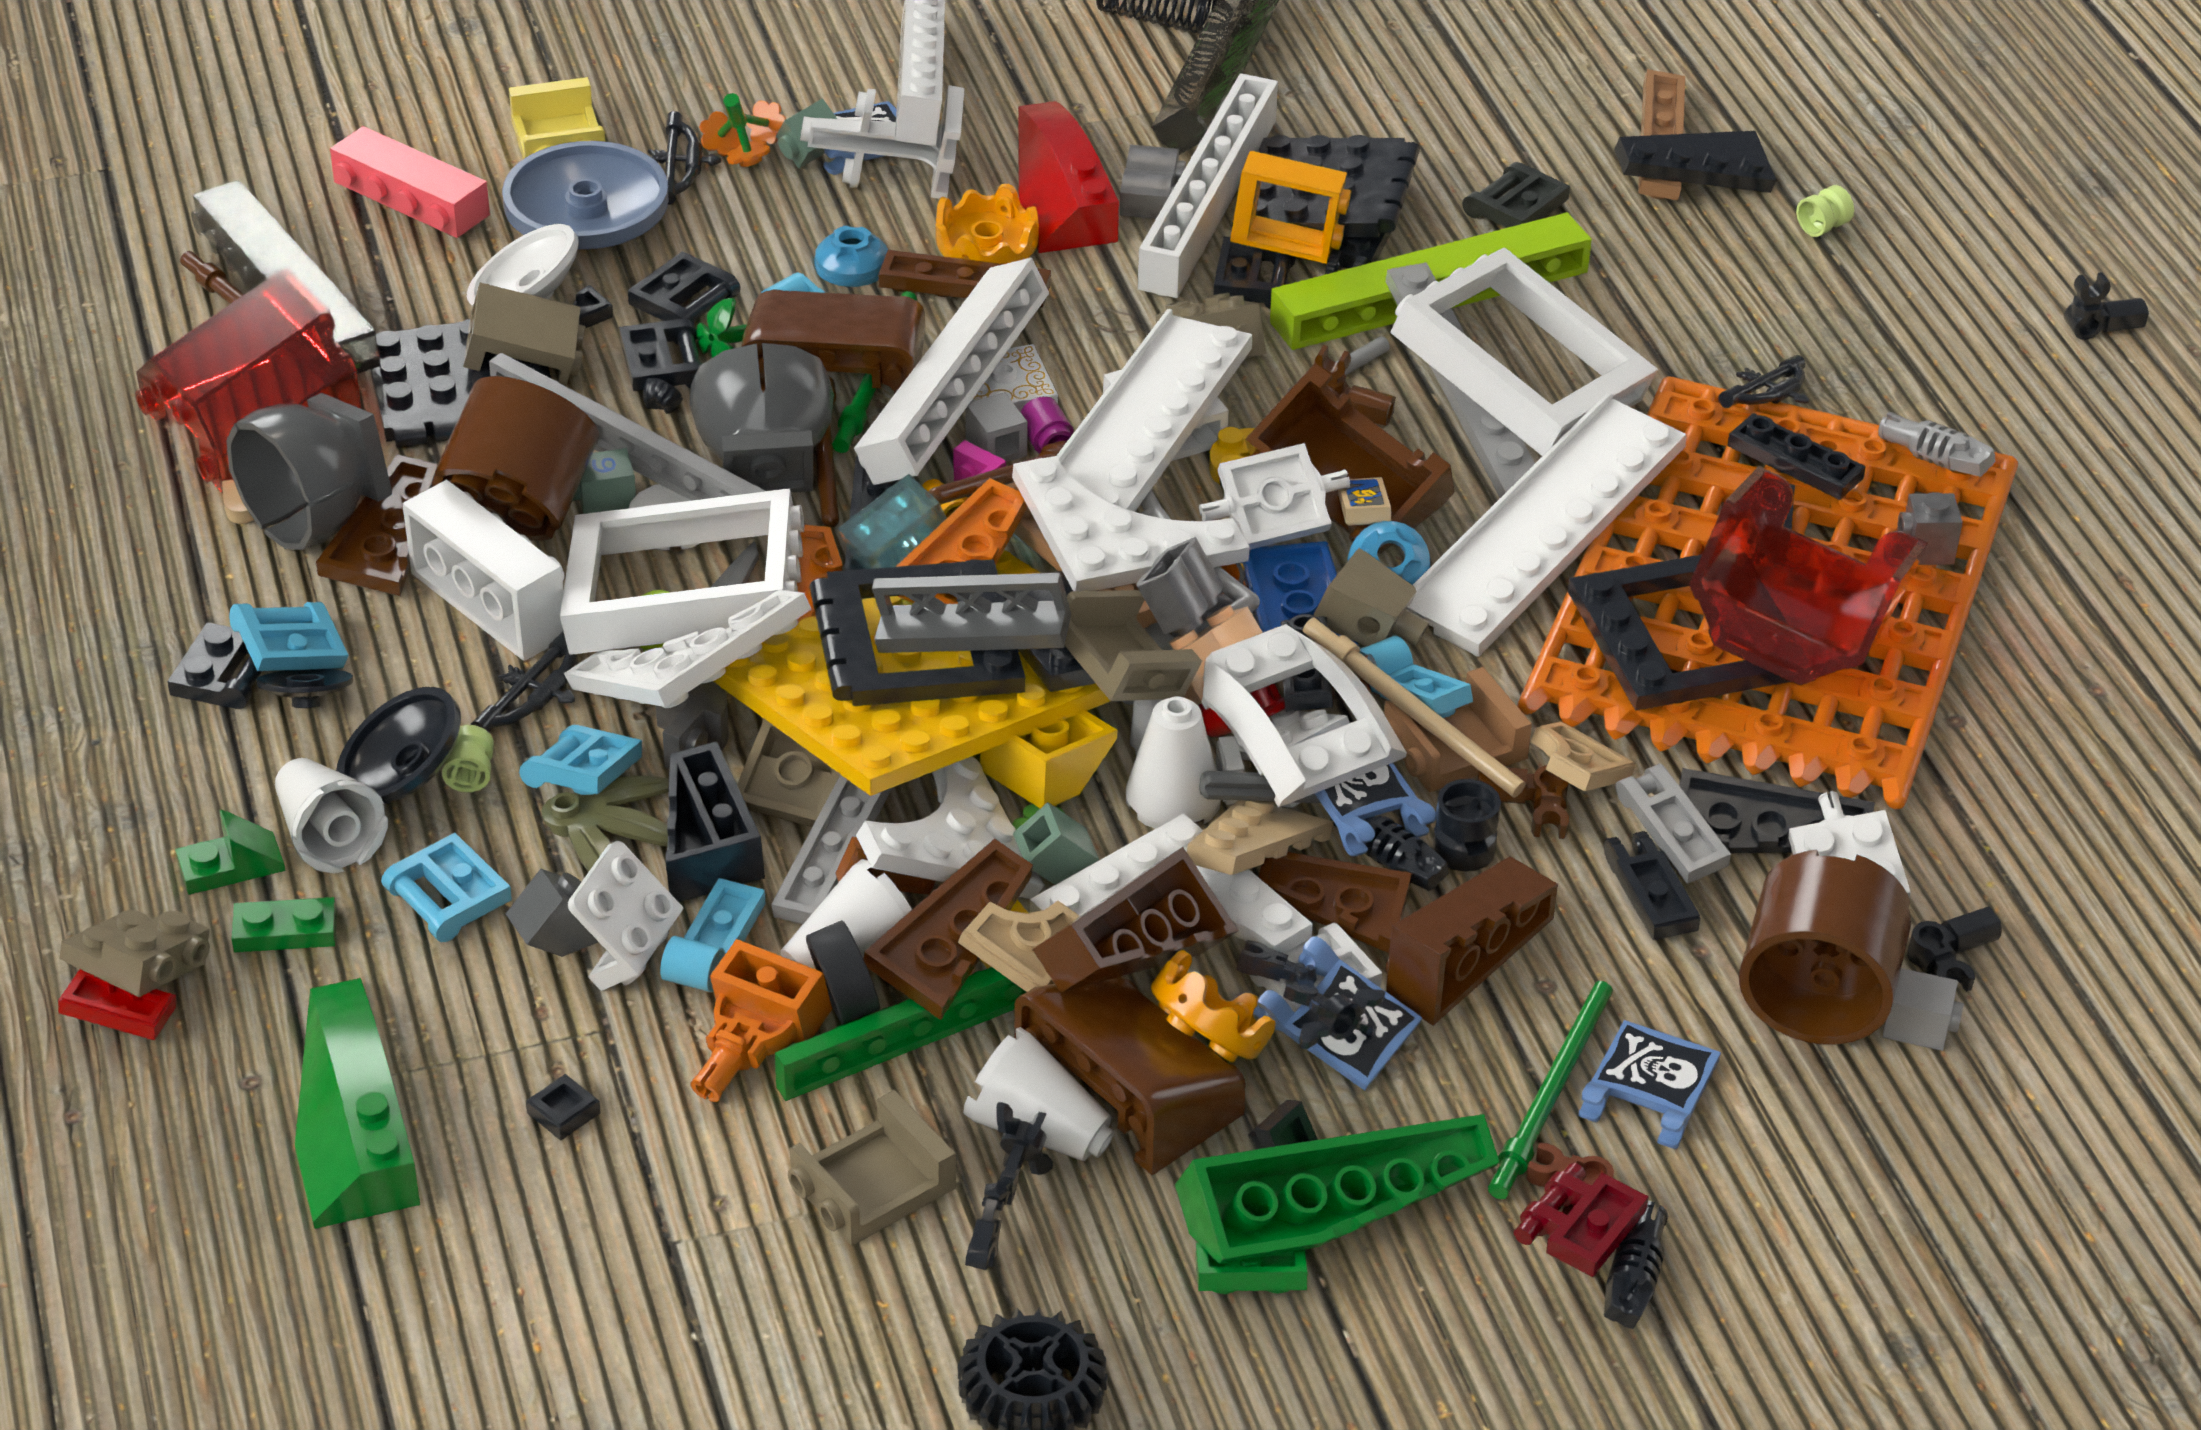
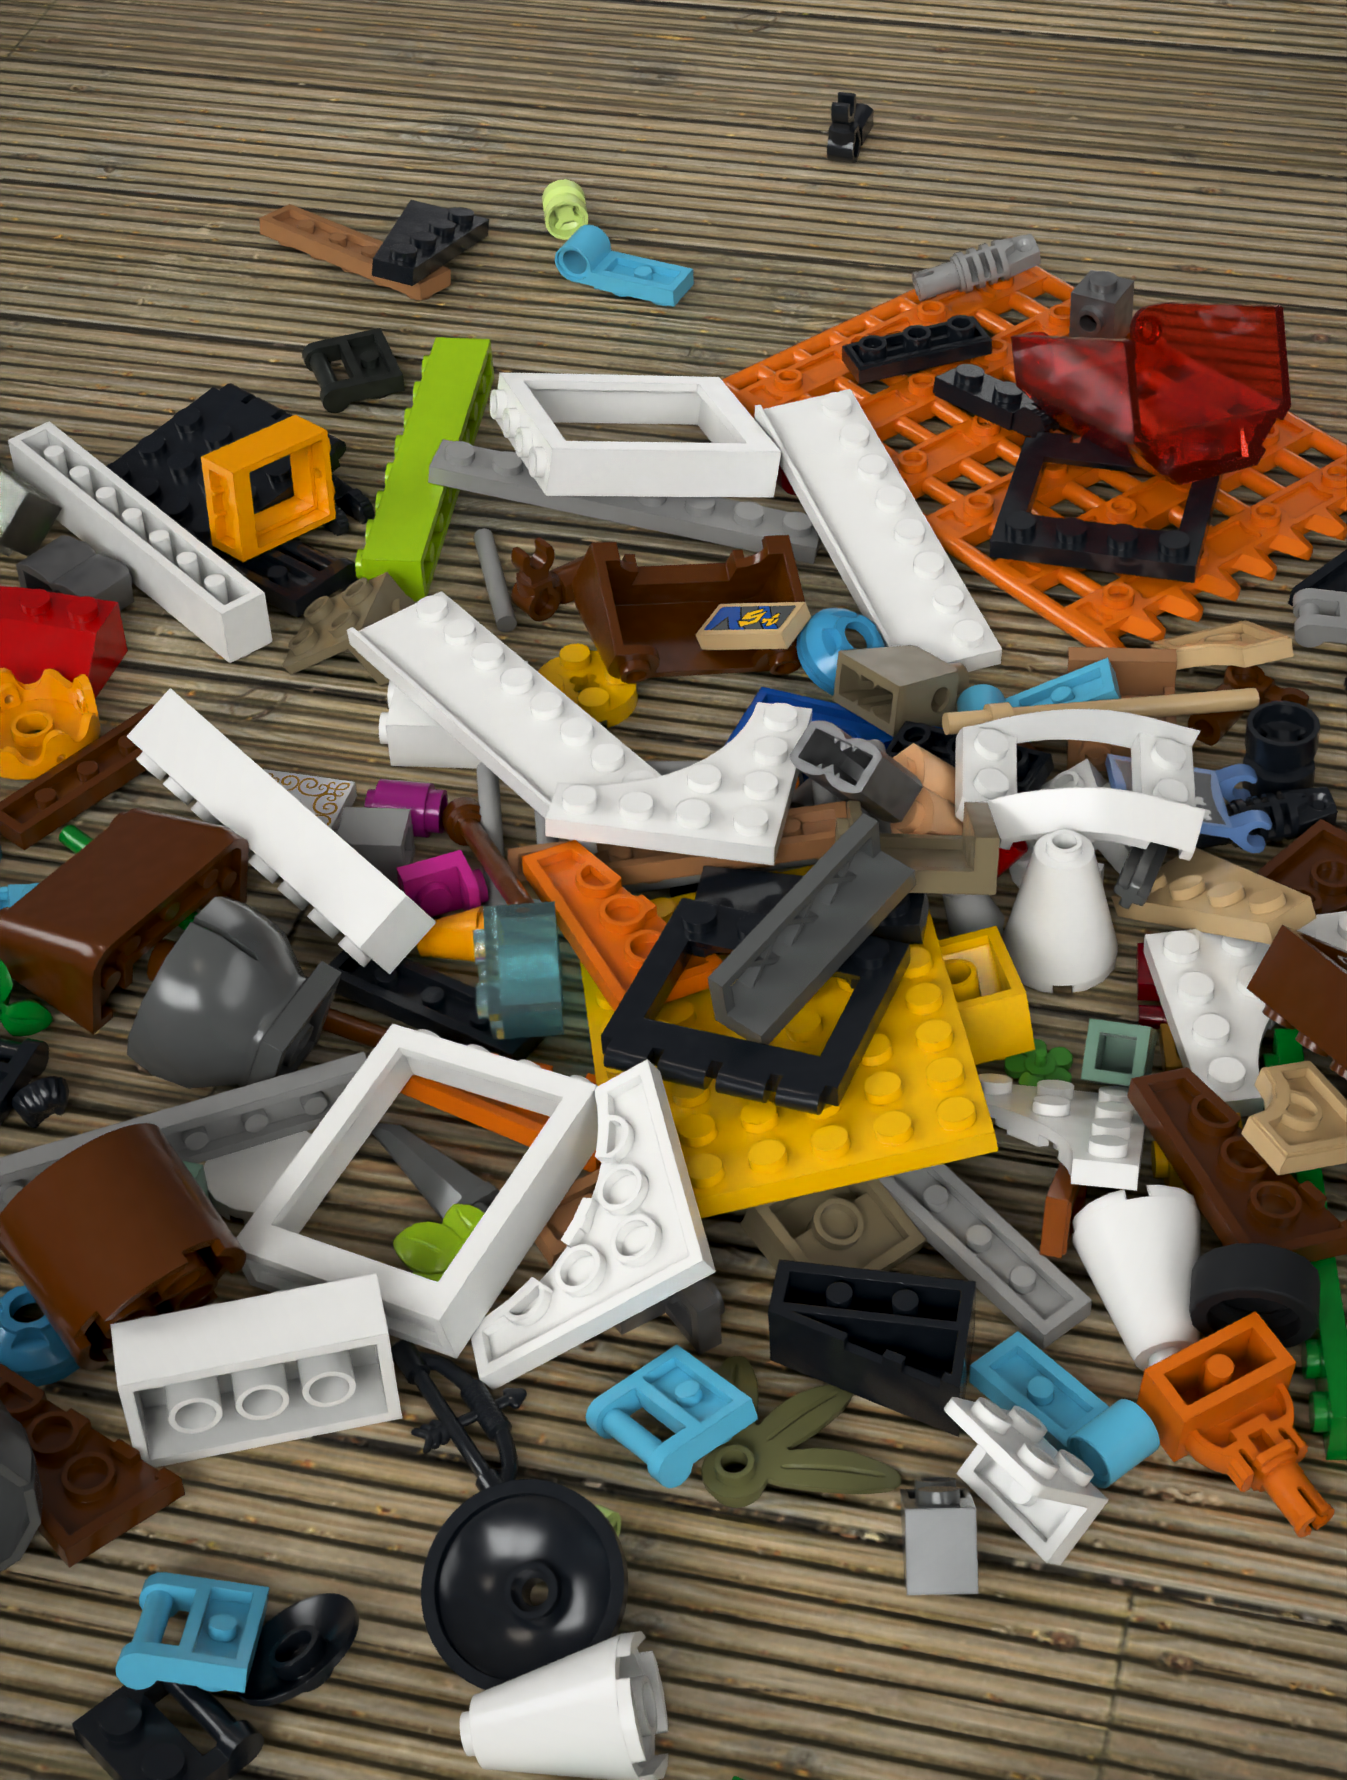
camera: 55 degrees left, 0 degrees up
medium azure plate [381,833,512,942] -> none
black tile [526,1074,601,1141] -> none
white plate [1199,443,1350,550] -> none
black piece [1718,355,1809,408] -> none
none -> medium azure plate [555,225,694,307]

